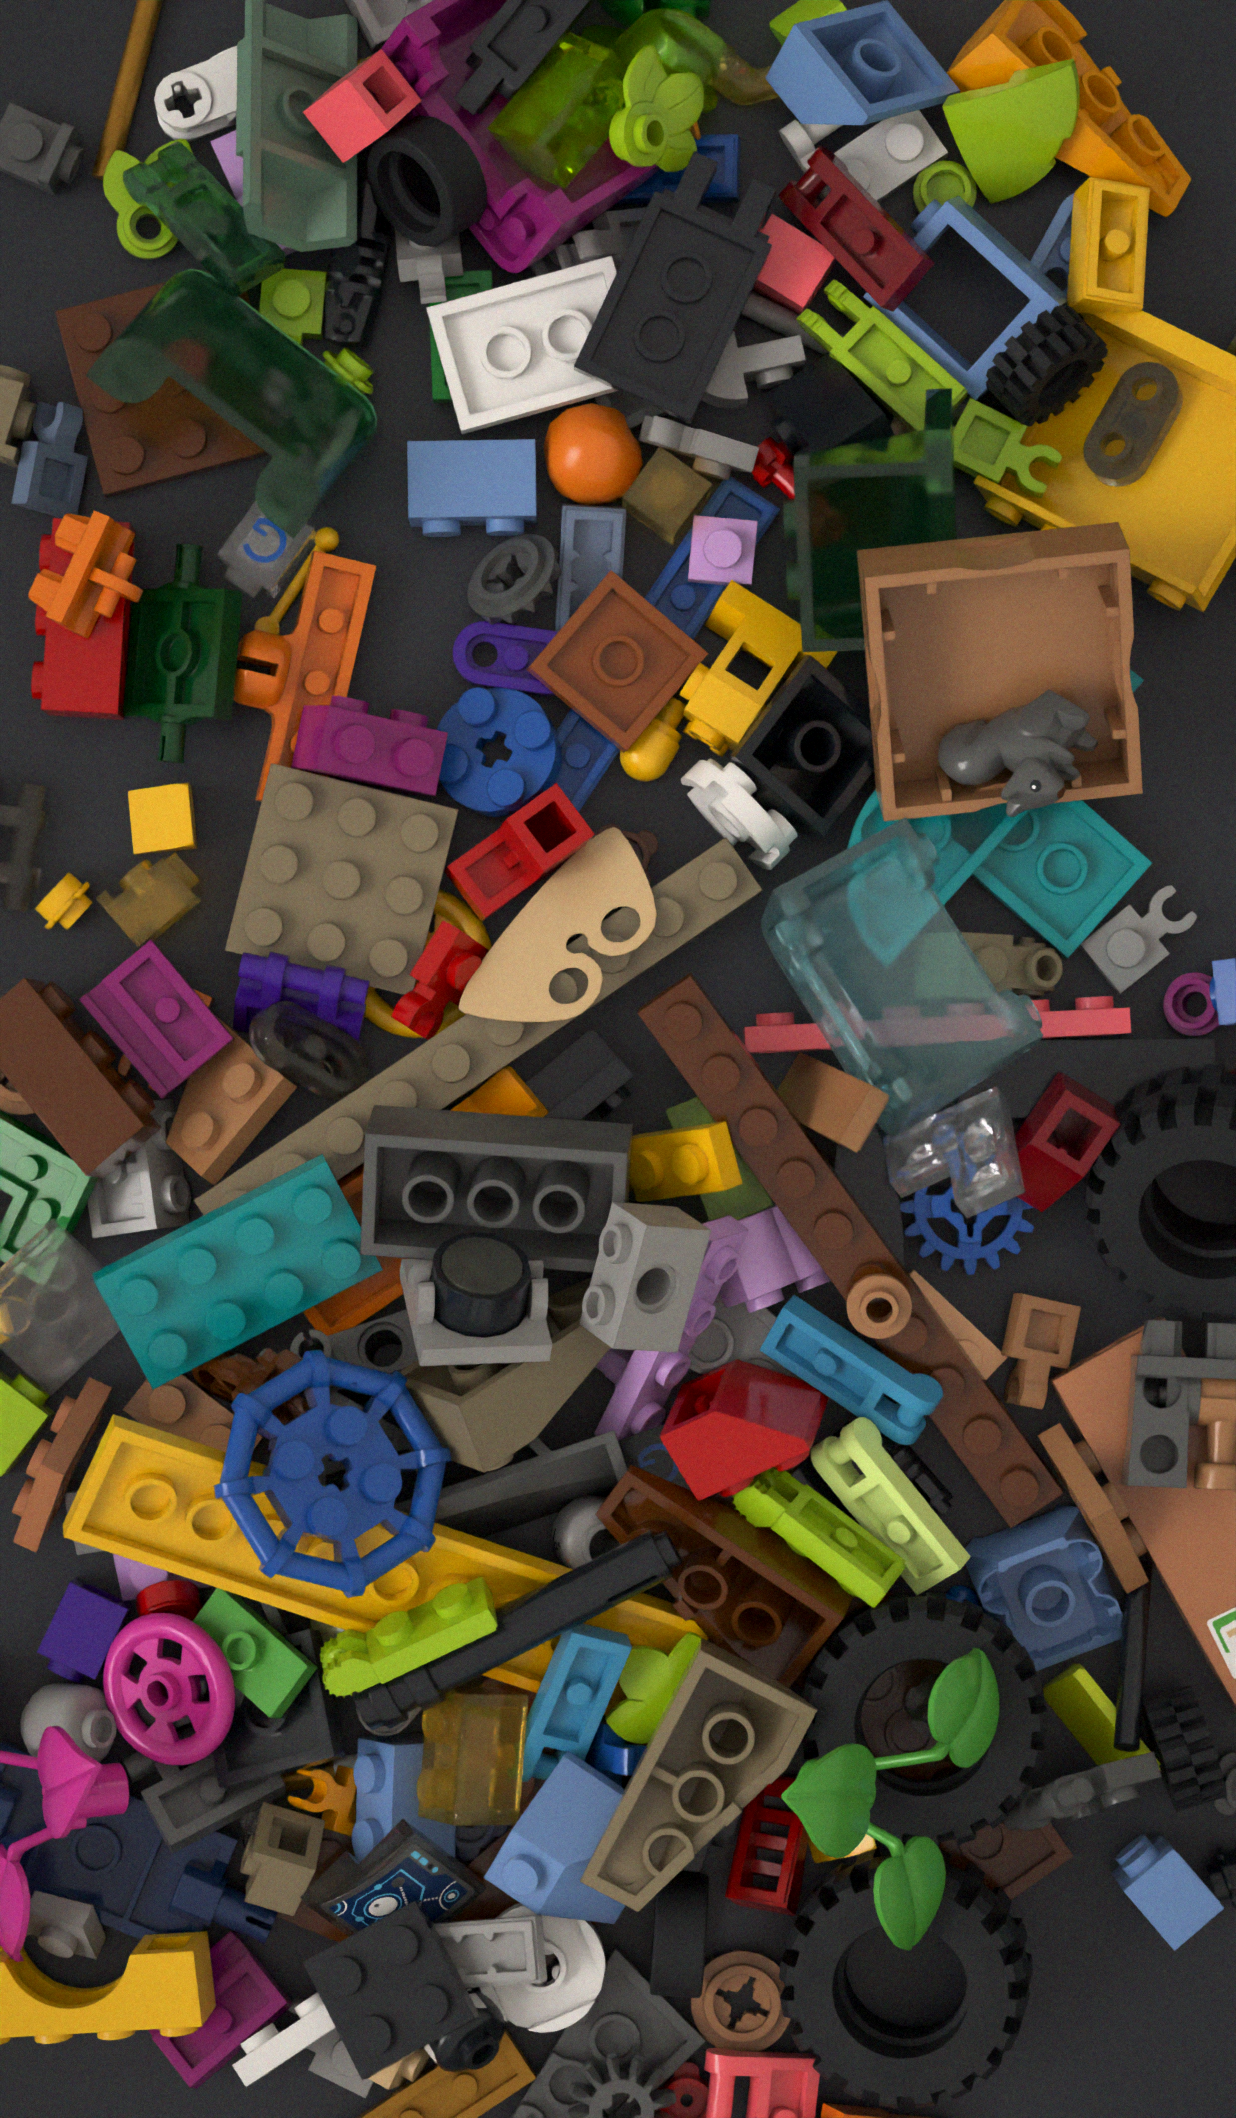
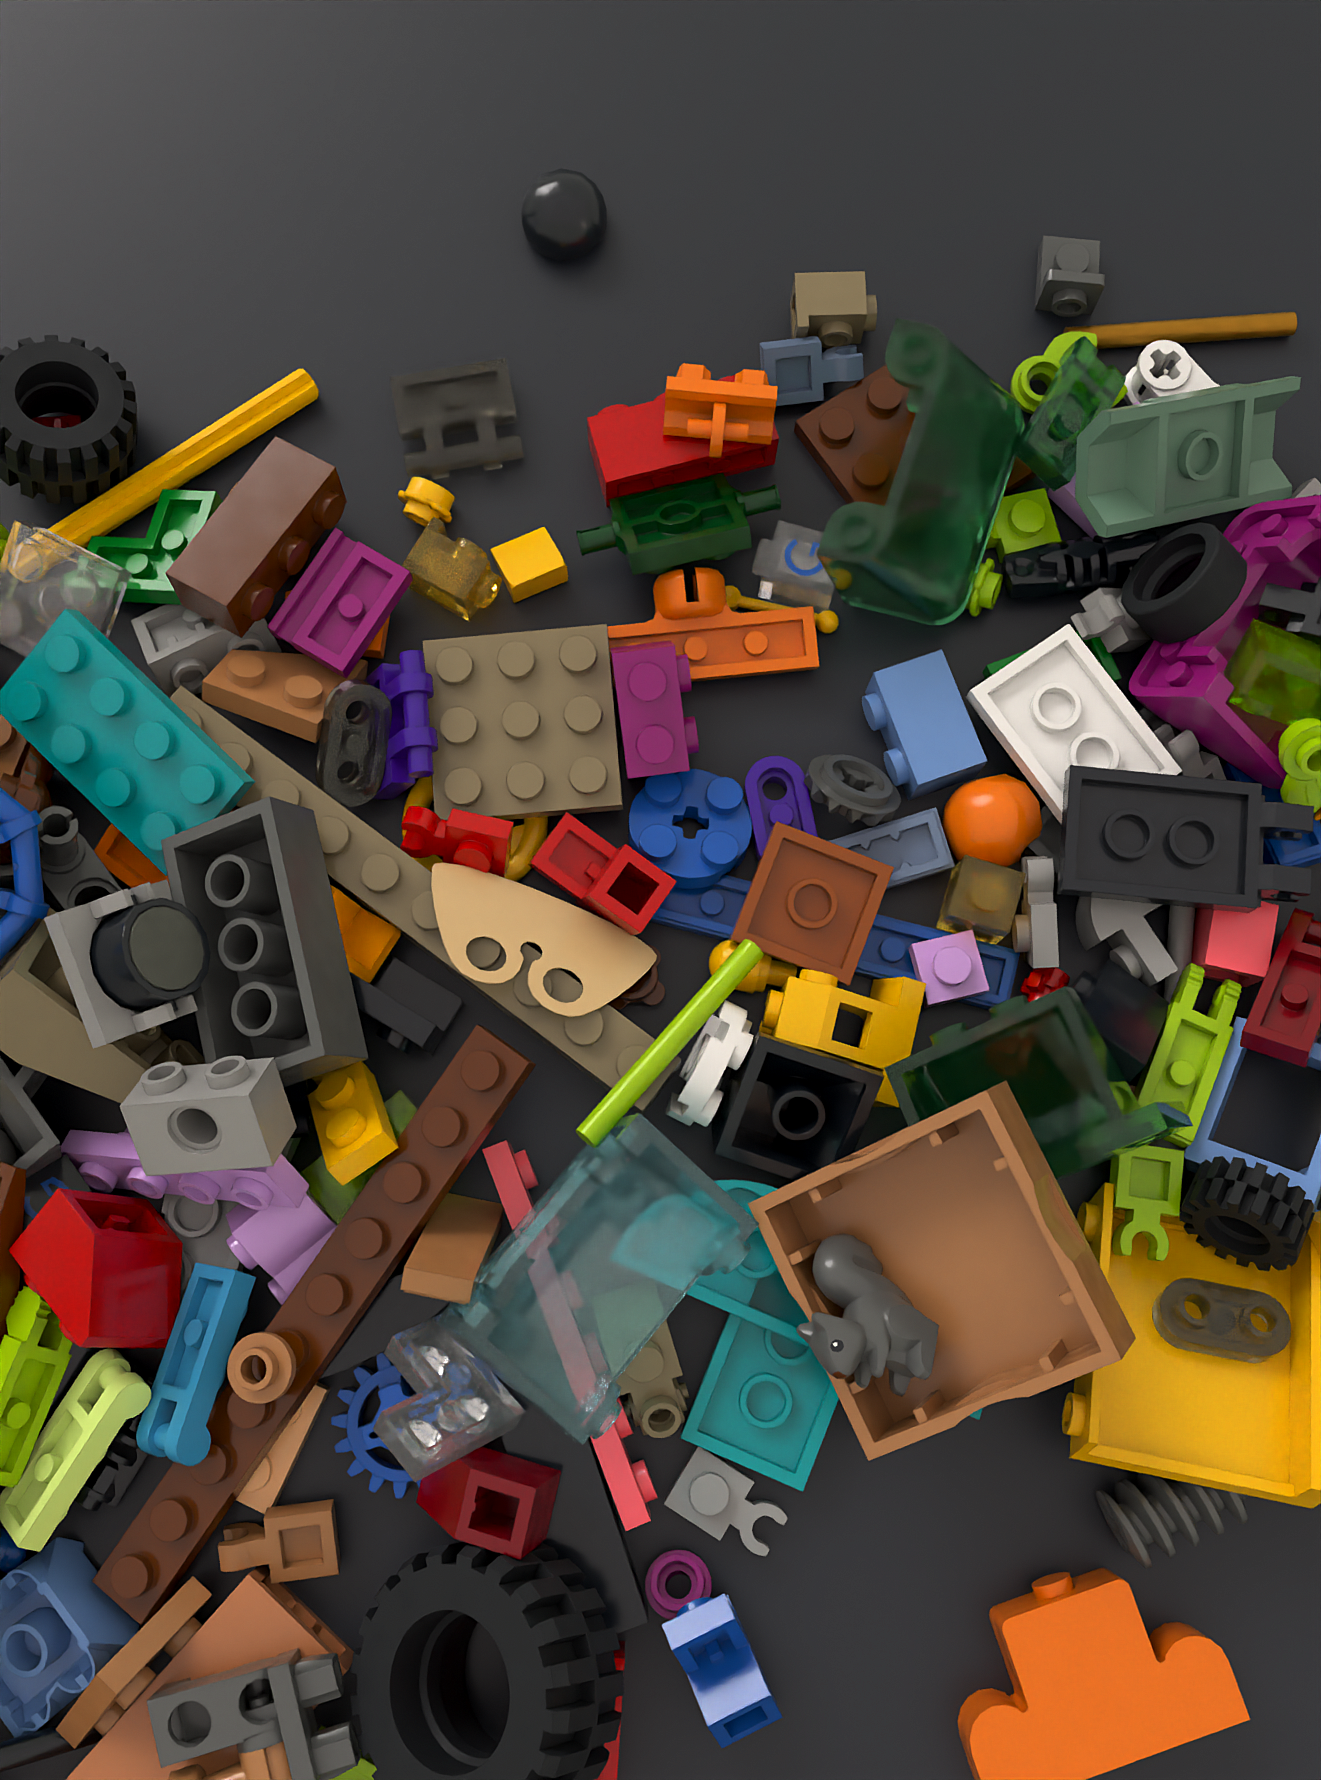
camera: 65 degrees right, 10 degrees down
coral brick [303,49,422,163] -> none
none -> lime bar [575,939,764,1148]

